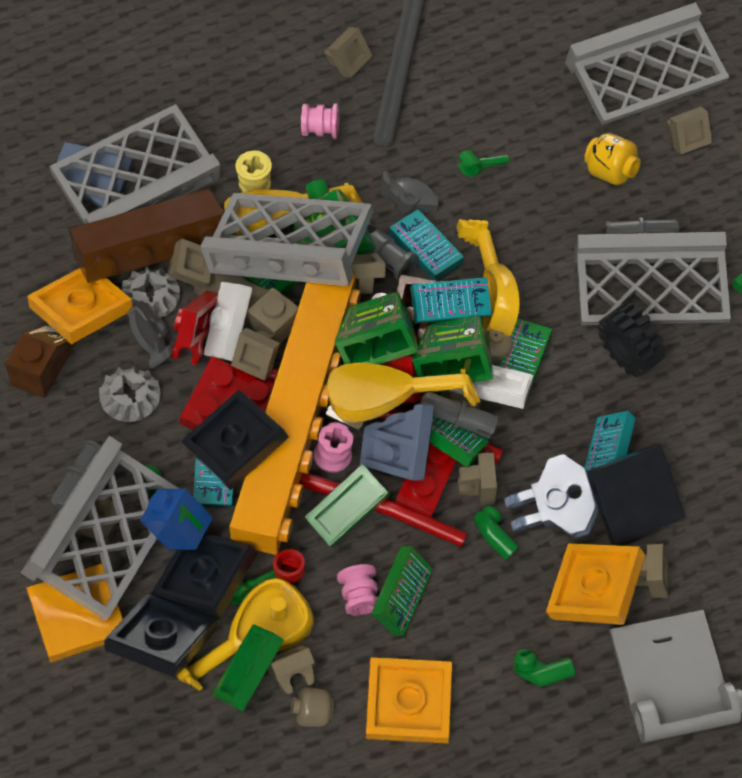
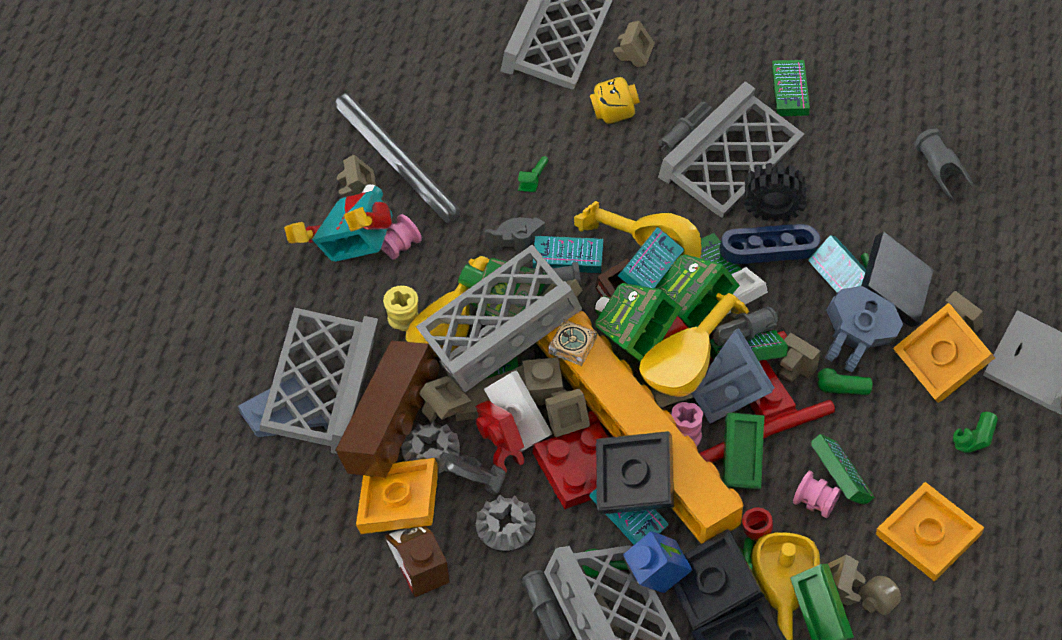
camera: 45 degrees left, 5 degrees down
none -> teal torso [284,184,392,262]
none -> tile [549,319,597,366]
none -> dark blue plate [719,224,820,264]

